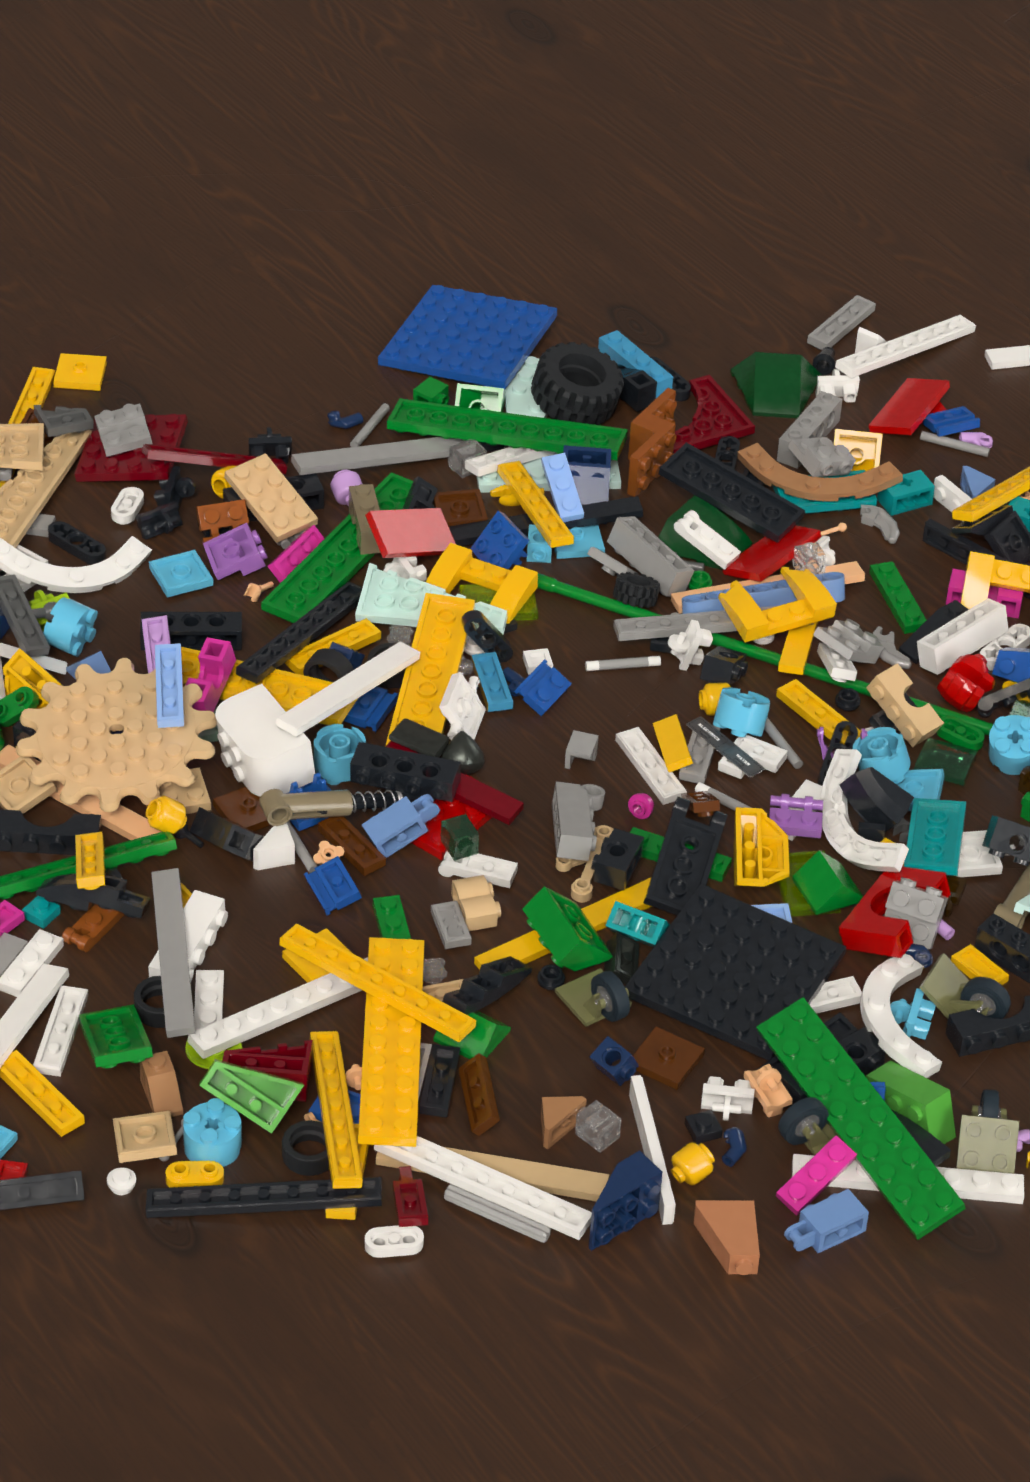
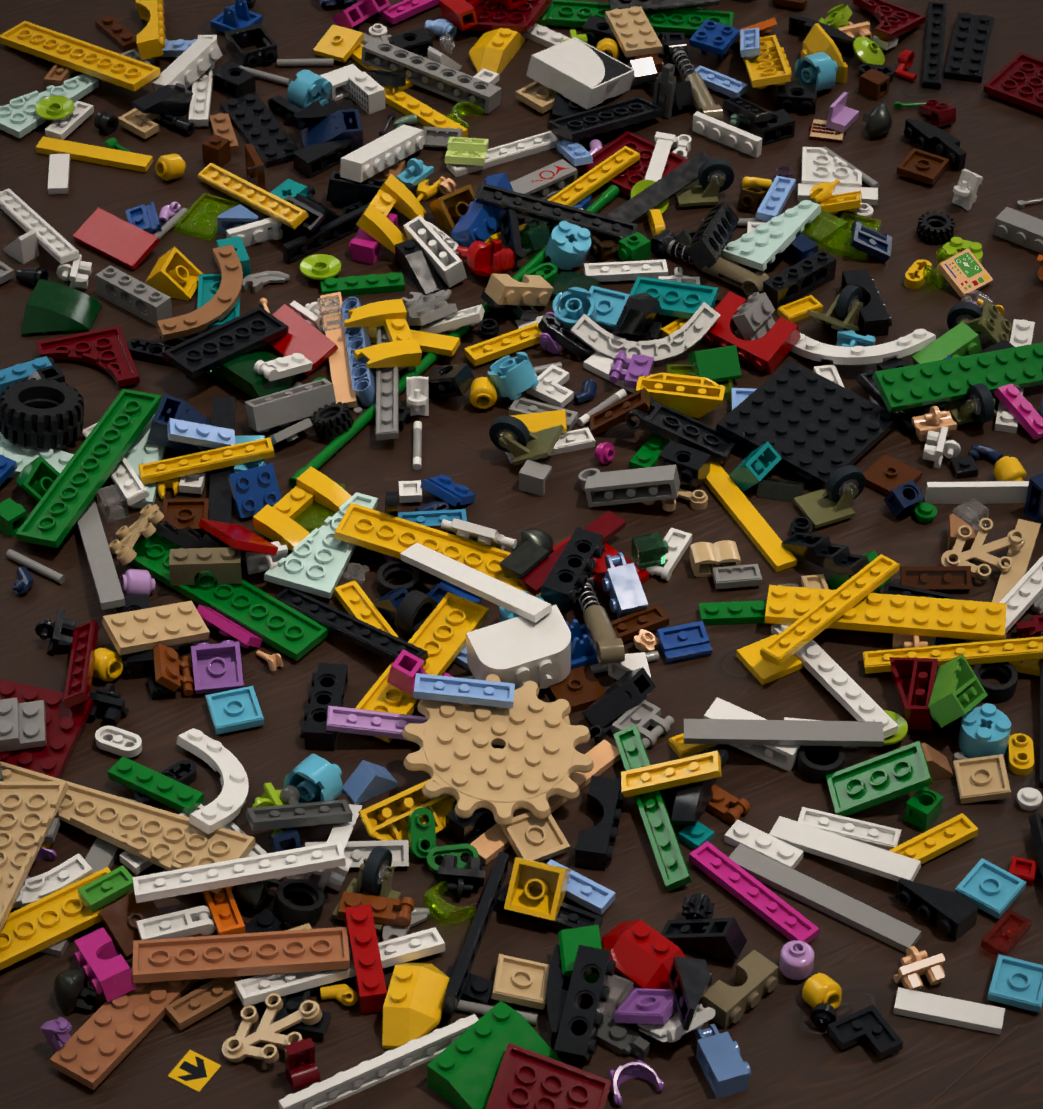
camera: 80 degrees left, 0 degrees up
black hips [136,501,183,540] -> none
yellow head [146,796,187,834] -> none
green slope [522,886,613,971] -> none
dark orange bracket [627,388,677,497] -> none
flat silver sticker [686,716,765,777] -> none
light grey plate [788,437,856,477] -> none
none -> green plate [107,756,204,816]
none -> tan plant [109,504,164,565]
none -> clear neon green tile [174,193,239,241]
none -> white plate [179,472,206,494]
none -> lime dish [300,254,341,280]
none -> plate [489,416,564,466]
none -> dark blue arm [573,379,597,405]
none -> white plate [584,259,668,283]
none -> light grey plate [611,699,674,748]
none -> green brick [904,787,944,831]
none -> green plate [914,502,937,523]
none -> tan plant [941,518,1026,580]

